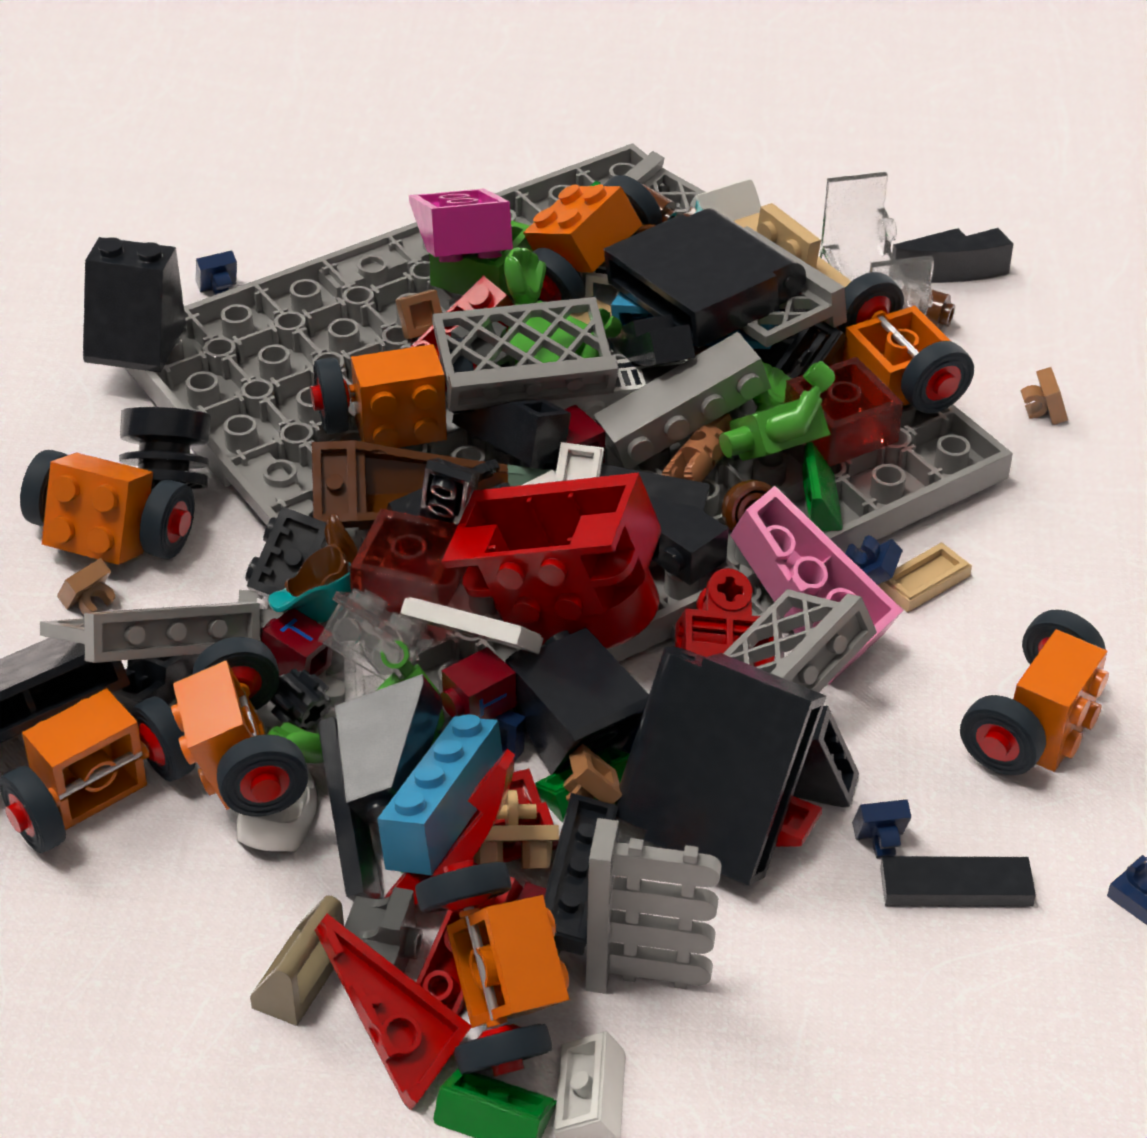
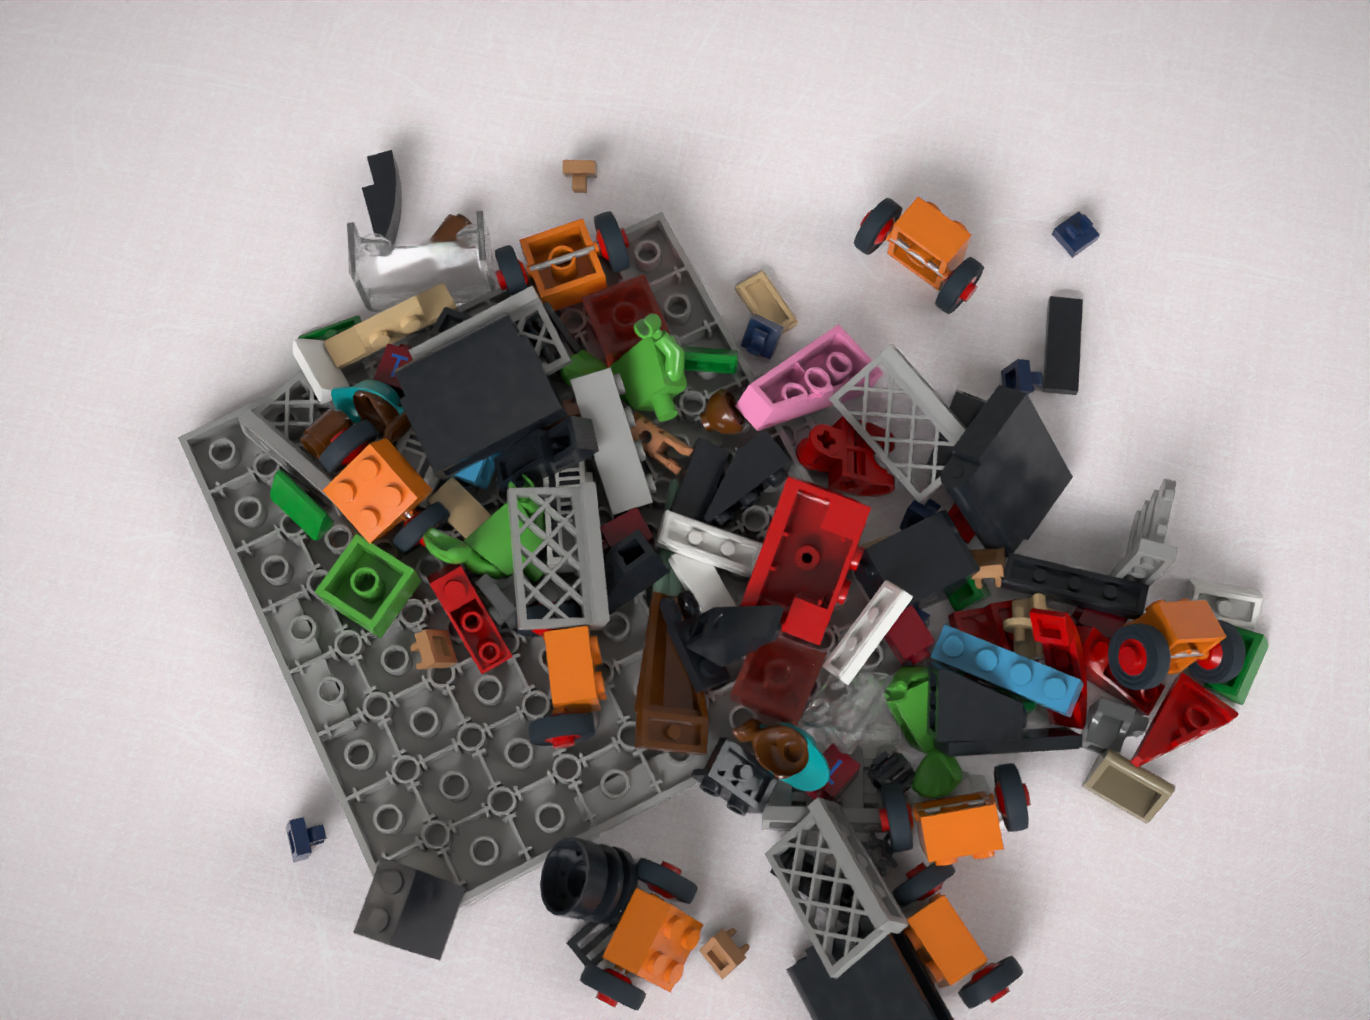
camera: 80 degrees left, 30 degrees up
dark pink slope [409,188,513,262] -> none

